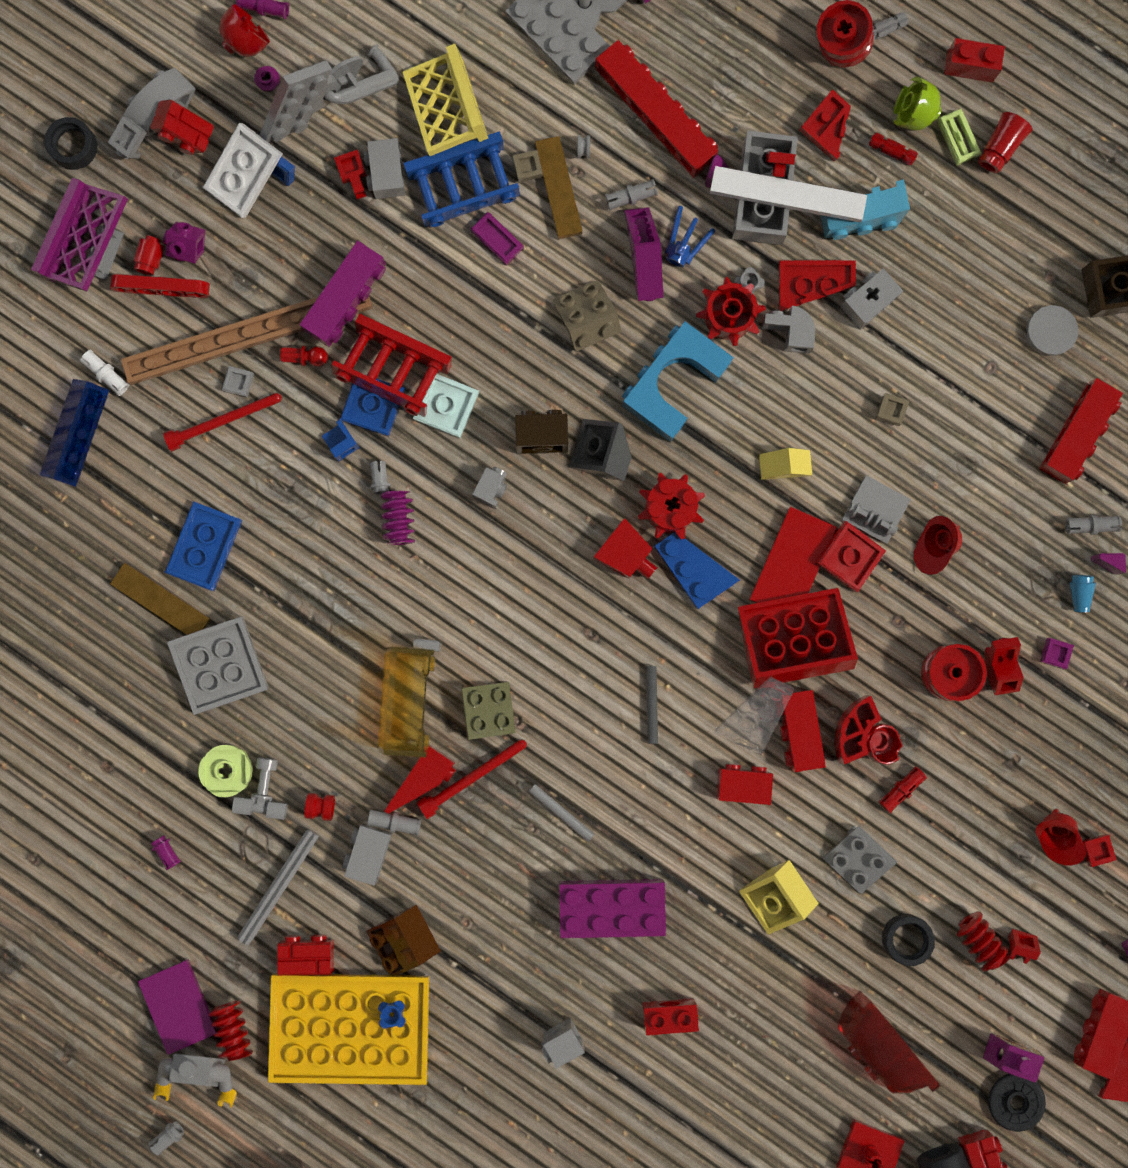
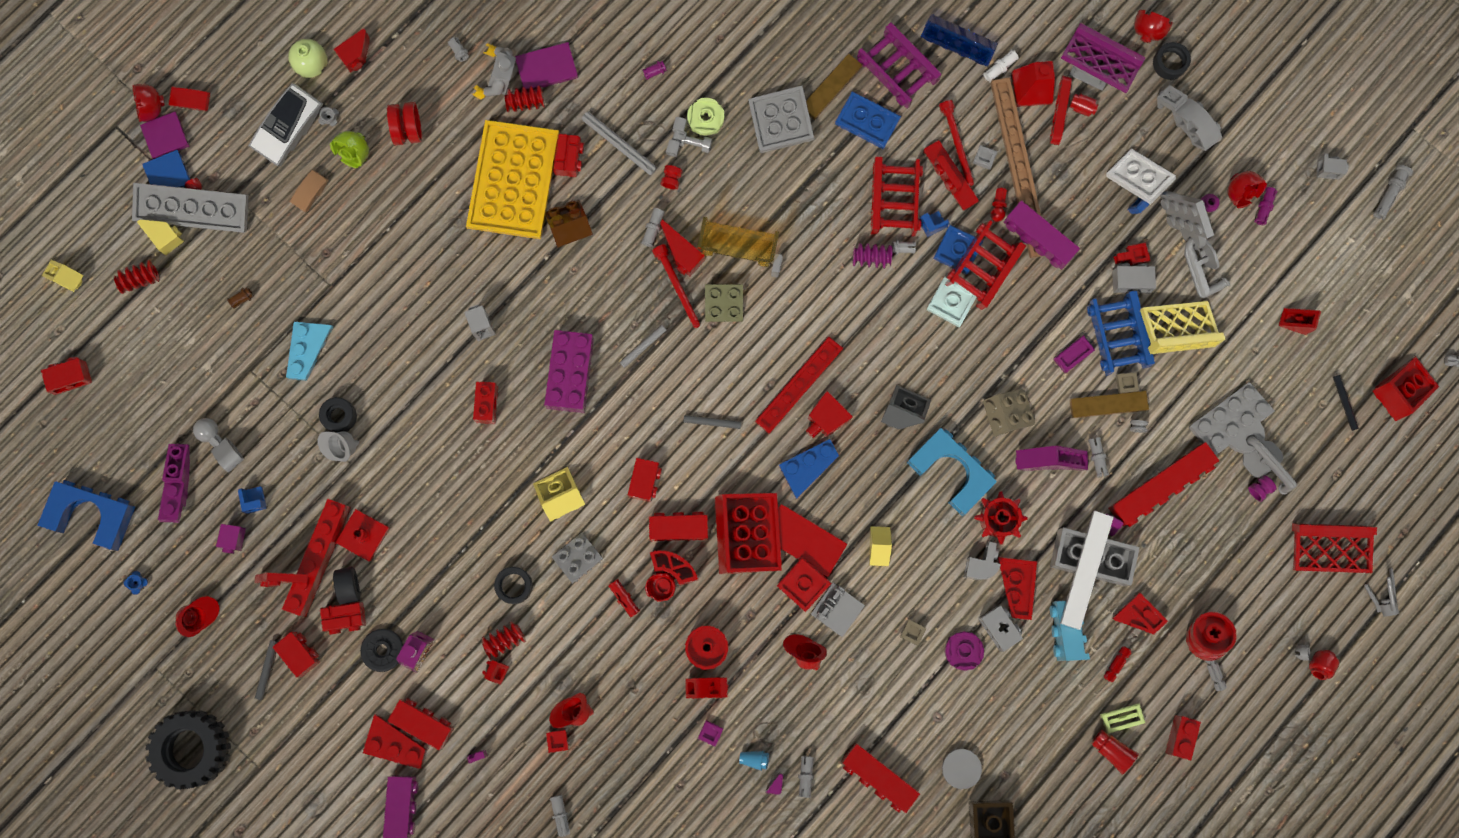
camera: 100 degrees right, 5 degrees down
red brick [150,100,214,155] -> none
magenta brick [163,222,205,264] -> none
light grey brick [342,823,393,886] -> none
blue plate [378,1000,406,1029] -> none
light grey brick [472,467,507,509] -> none
dark brown brick [515,410,568,454] -> none
red brick [638,472,705,540] -> none
blue plant [665,205,715,268] -> none
clear wing [714,677,794,755] -> none
light grey plate [734,267,765,294] -> none
red tile [766,151,796,177] -> none
clear red windscreen [838,991,941,1094] -> none
lime cylinder [893,76,941,131] -> none
none -> red tile [755,337,843,434]
none -> magenta fence [857,22,942,109]
none -> red fence [870,157,923,237]
none -> red bracket [924,141,979,211]
none -> magenta tile [944,631,984,671]
none -> red slope [1012,61,1055,107]
none -> red cylinder [1134,10,1173,43]

